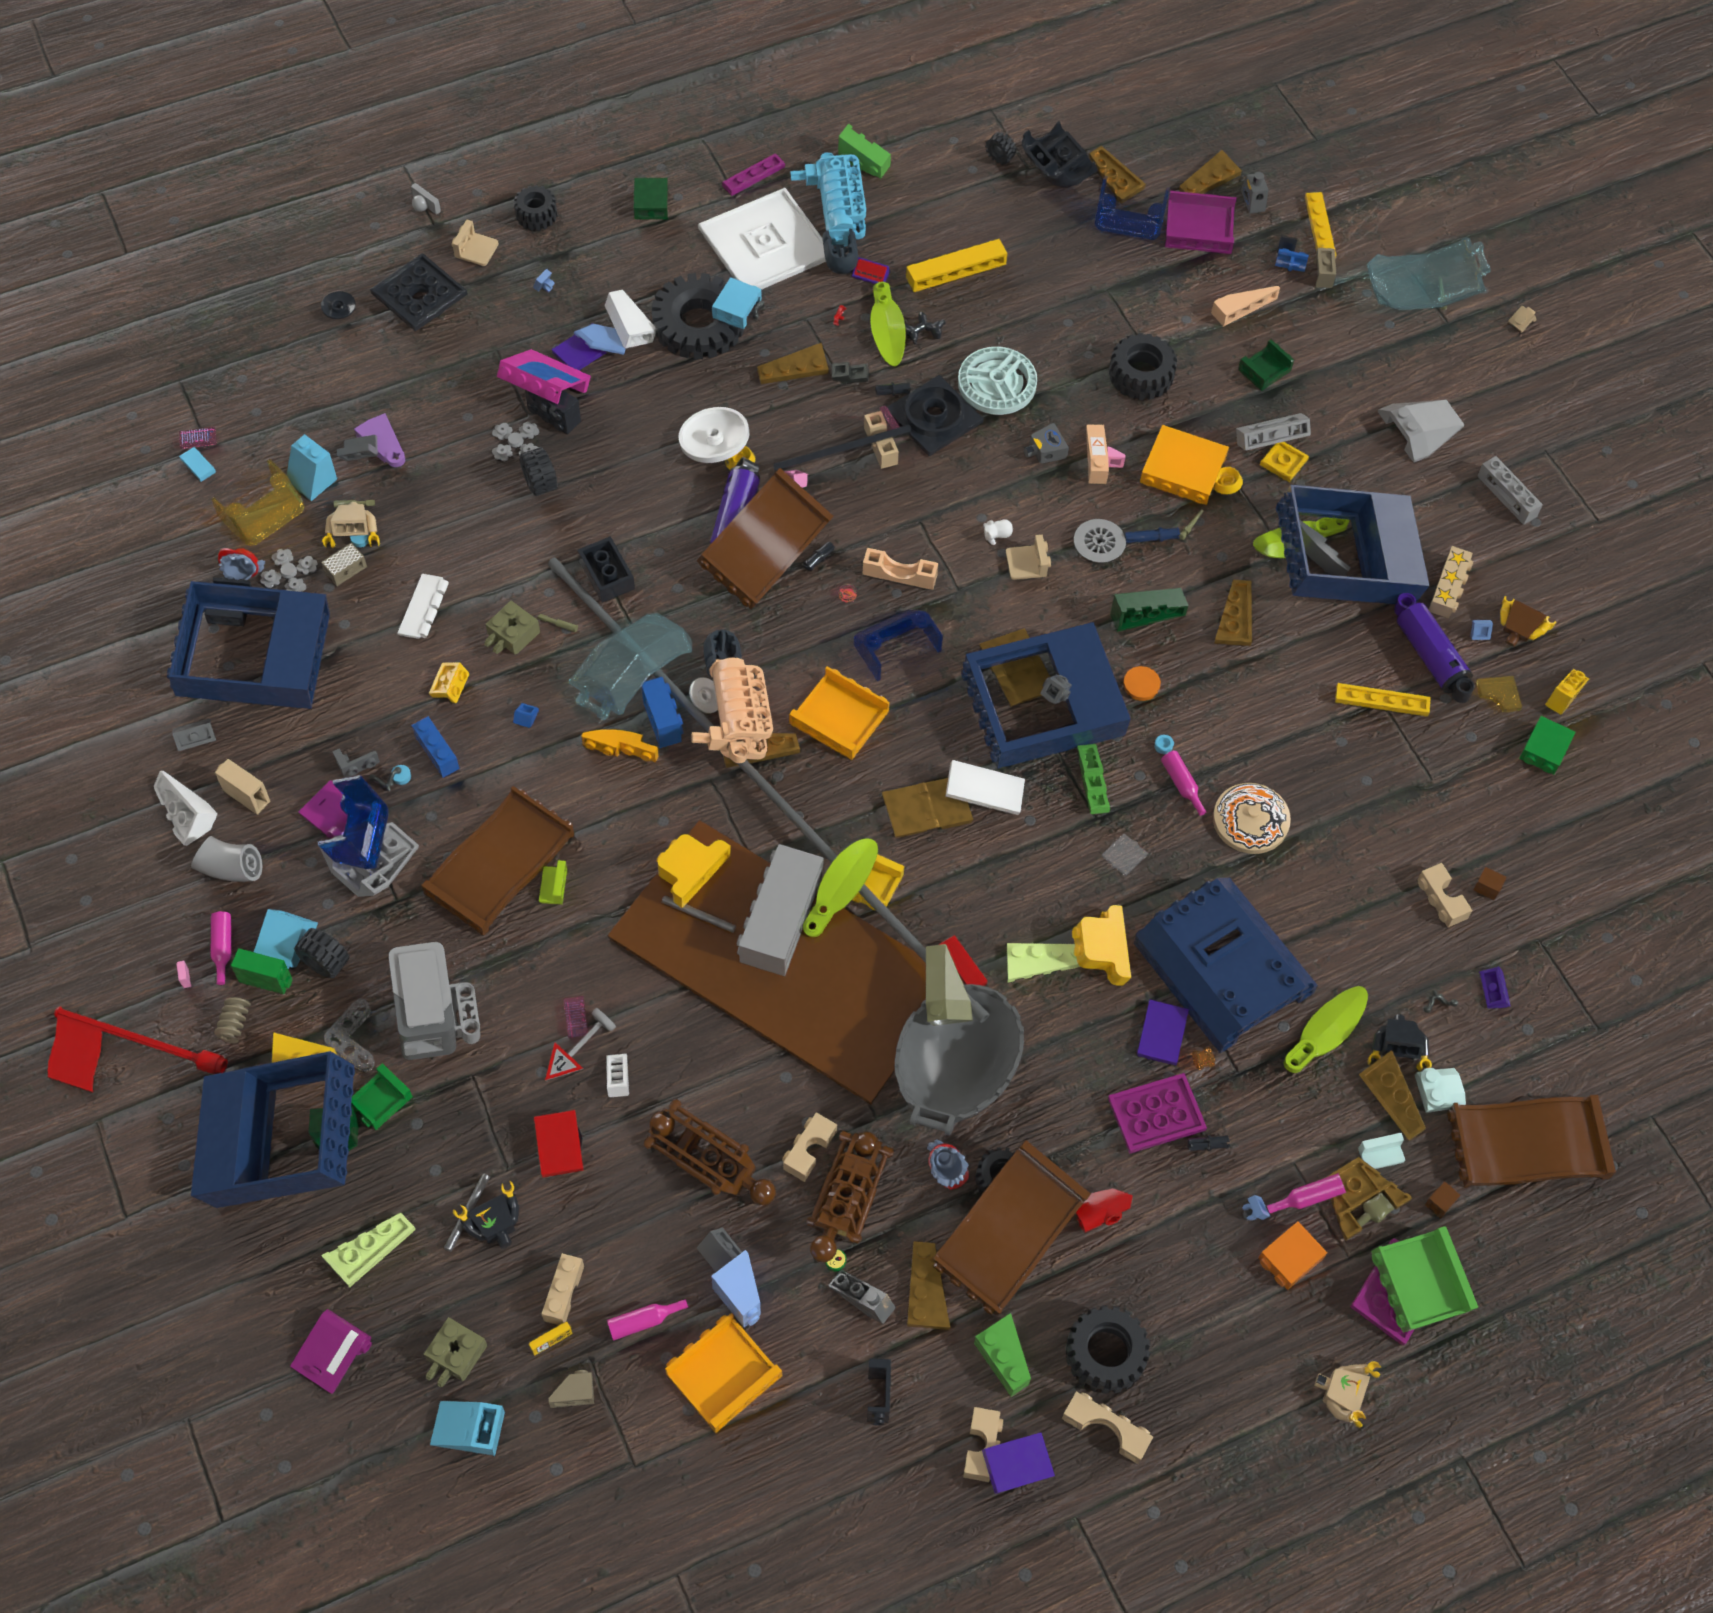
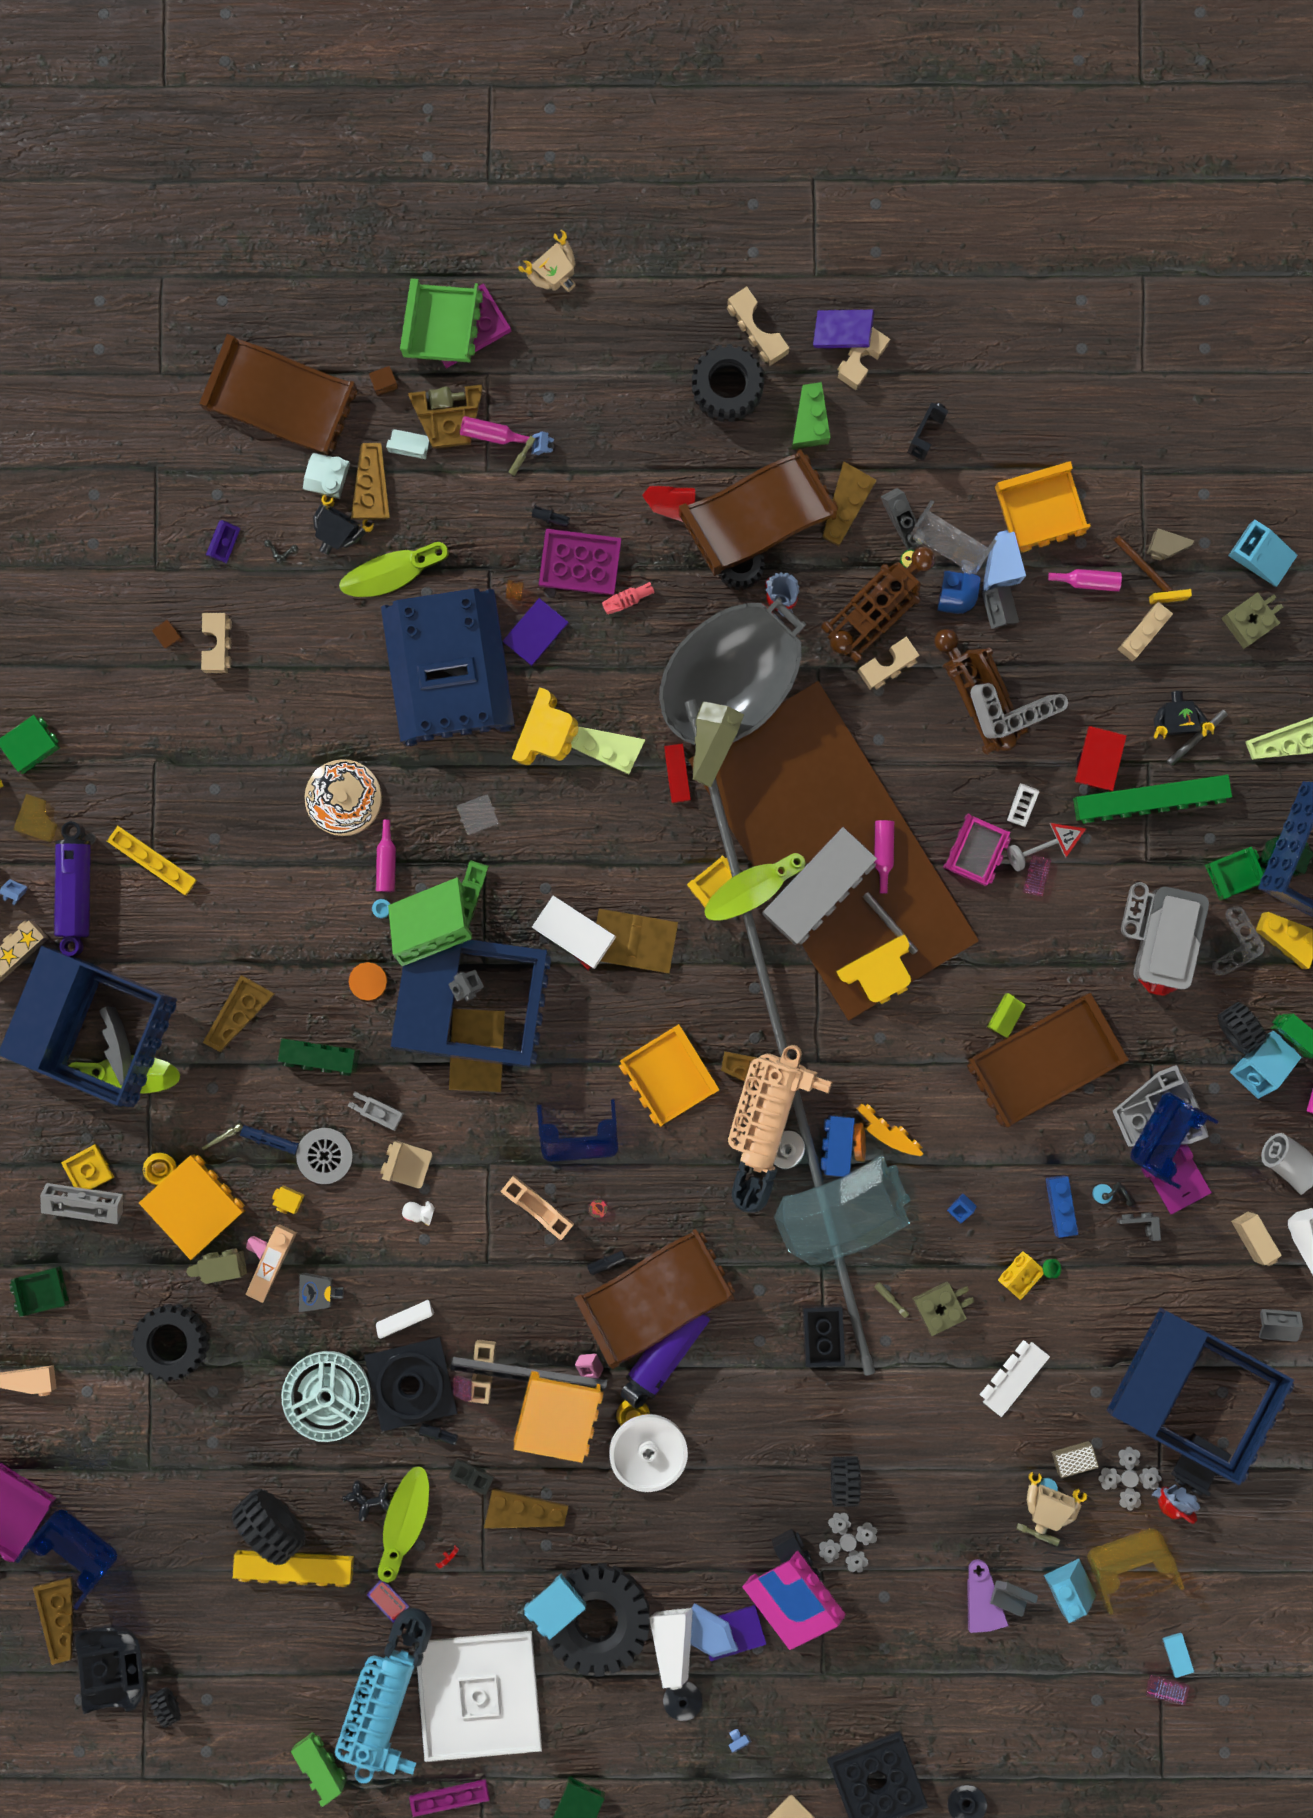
camera: 150 degrees left, 25 degrees up
orange brick [1258,1221,1327,1290] -> none
none -> olive hinge [186,1248,247,1284]
none -> black tyre [232,1488,306,1565]
none -> yellow brick [272,1186,304,1214]
none -> light grey hinge [348,1091,404,1131]
none -> white slope [376,1300,434,1339]
none -> bright green panel [388,877,472,966]
none -> olive piece [509,436,536,476]
none -> light orange panel [514,1371,603,1463]
none -> coral hinge [602,582,655,615]
none -> black dish [663,1681,702,1721]
none -> orange tile [853,1123,866,1162]
none -> dark pink piece [874,820,894,893]
none -> clear windscreen [911,500,997,575]
none -> blue brick [937,571,981,614]
none -> window [943,813,1011,886]
none -> light grey beam [971,683,1068,738]
none -> green tile [1043,1259,1061,1278]
none -> green brick [1073,775,1232,824]
none -> reddish brown bar [1114,535,1172,592]

